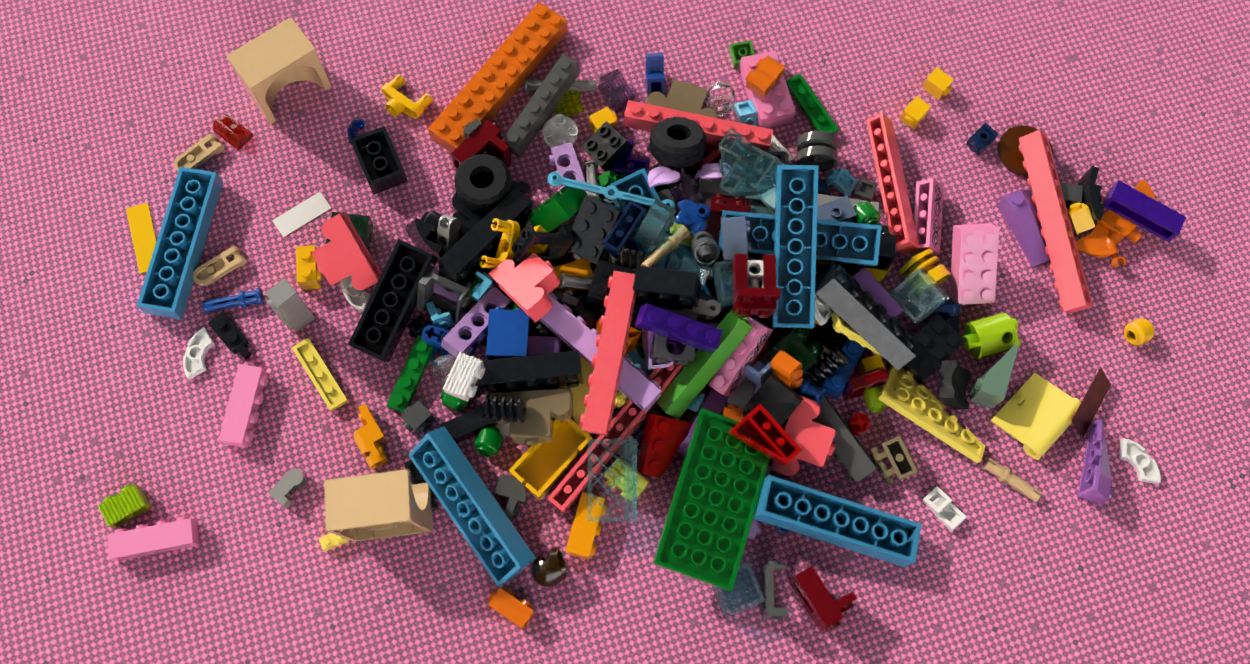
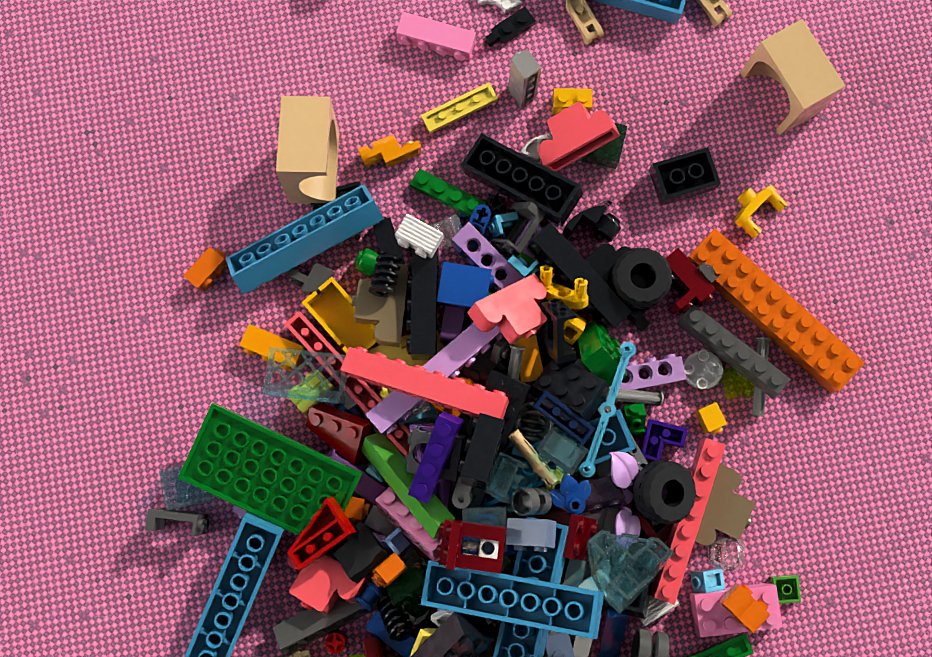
camera: 100 degrees right, 10 degrees up
blue pin [202,287,264,313] -> none
clear red slope [213,114,254,150] -> none
light grey leg [268,468,307,509] -> none
white sticker [272,192,331,237] -> none
clear blue arm [347,118,365,144] -> none
dark grey brick [401,400,434,434] -> none
light grey leg [436,214,461,252] -> none
dark brown helmet [531,547,567,587] -> none
black brick [581,121,633,172] -> none
clear purple brick [598,69,635,113] -> none
blue brick [645,53,665,96] -> none
dark red brick [788,566,857,631] -> none

